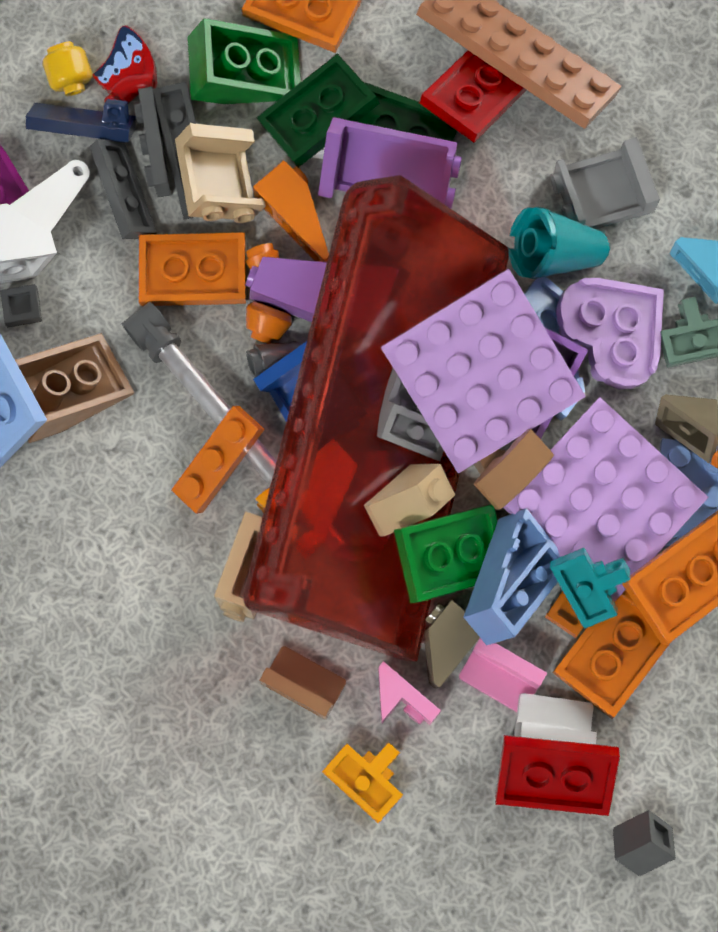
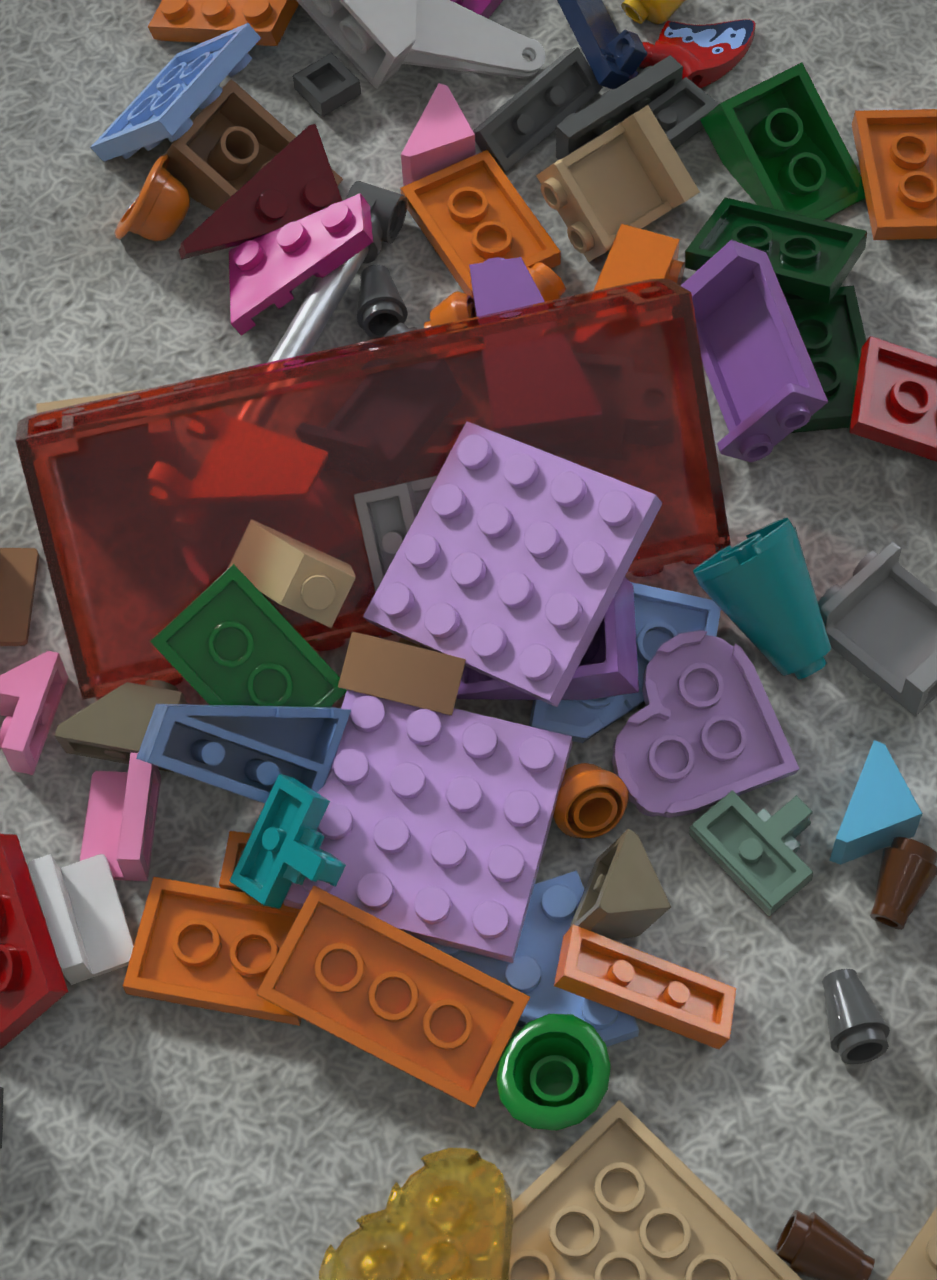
camera: 65 degrees right, 15 degrees down
orange plate [171,406,265,514] -> none
none -> orange hat [114,154,190,241]
none -> dark red wing [178,124,342,260]
none -> dark pink wing [229,193,373,336]
none -> dark grey cone [357,265,408,340]
none -> bright pink slope [401,83,476,186]
none -> orange cone [553,763,629,839]

